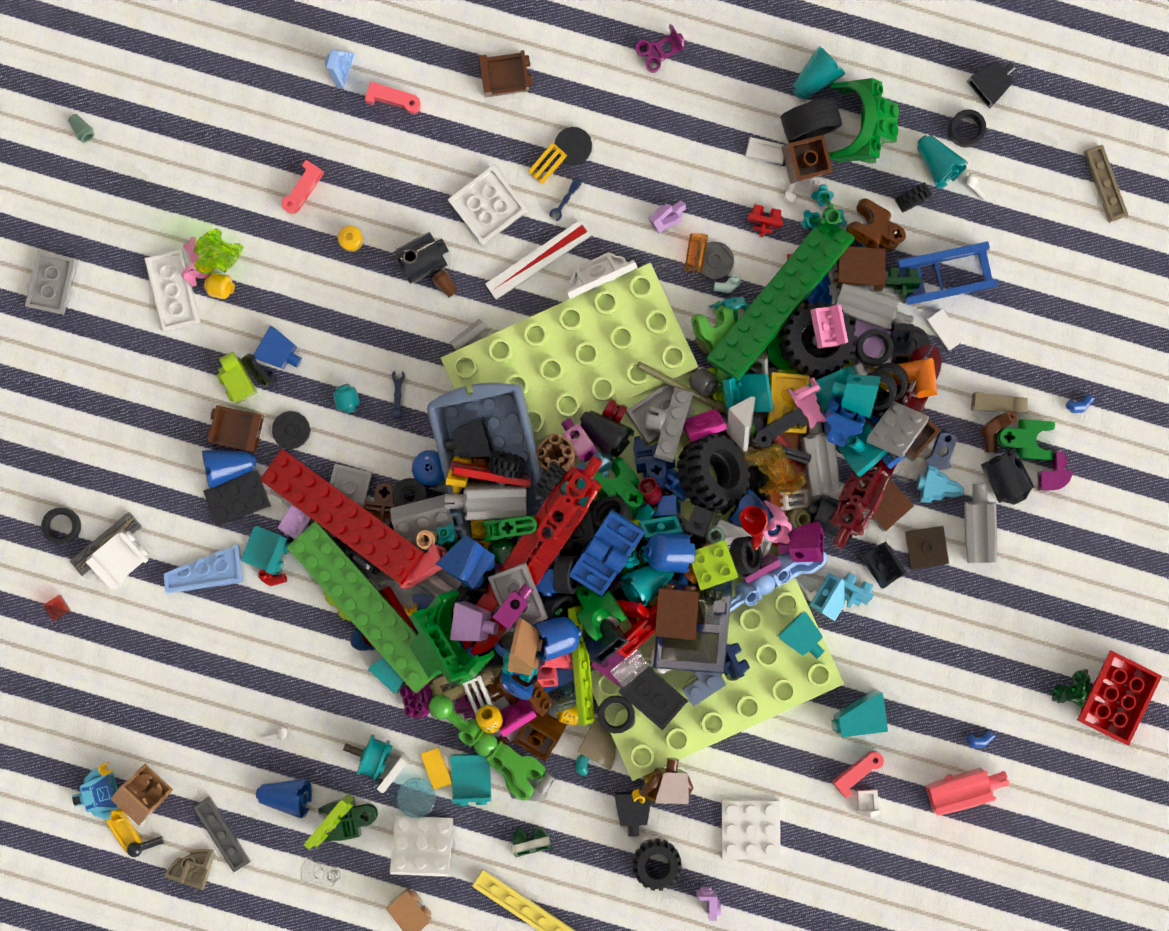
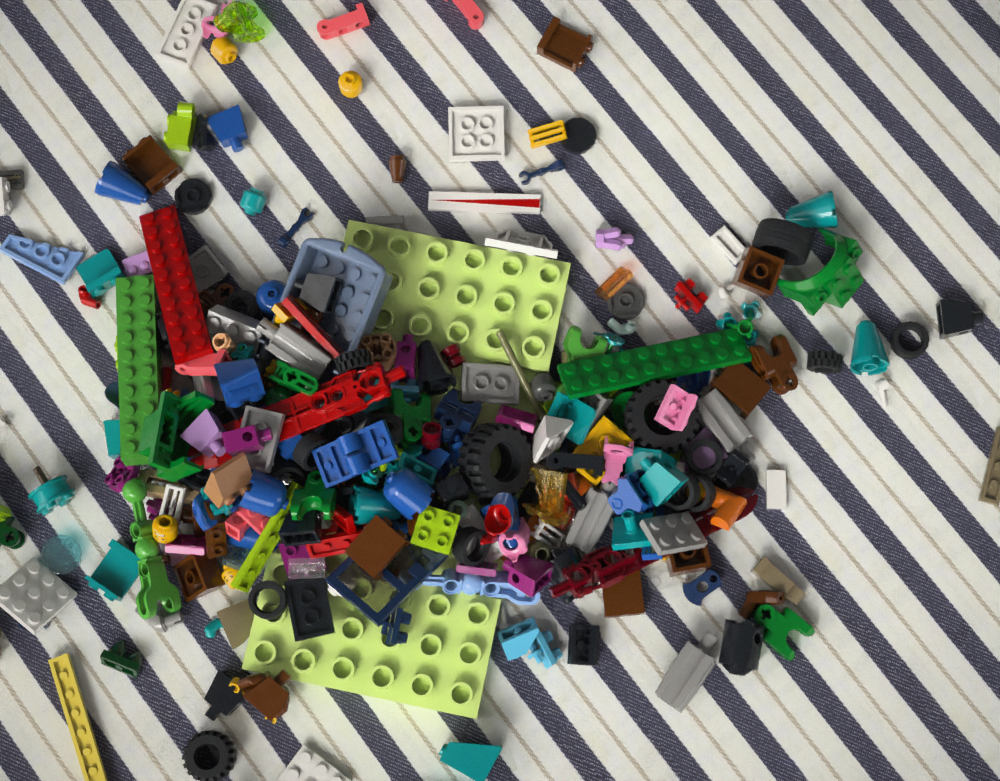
camera: 40 degrees right, 10 degrees down
black plate [203,470,271,527] -> none
white tile [377,754,410,793] -> none
black cylinder [393,231,449,284] -> none
yellow tile [421,747,452,790] -> none
black tyre [487,451,526,479] -> none
magenta piece [636,24,686,73] -> none
light grey plate [644,387,693,463] -> none
sand blue brick [681,651,726,707] -> none
teal torso [777,611,825,659] -> none
dark green hips [884,268,922,299] -> none
blue piece [896,241,998,305] -> none
dark brown plate [904,526,949,569] -> none
medium azure rock [916,465,964,503] -> none
magenta brick [1037,451,1073,491] -> none
blue arm [1066,394,1095,413] -> none

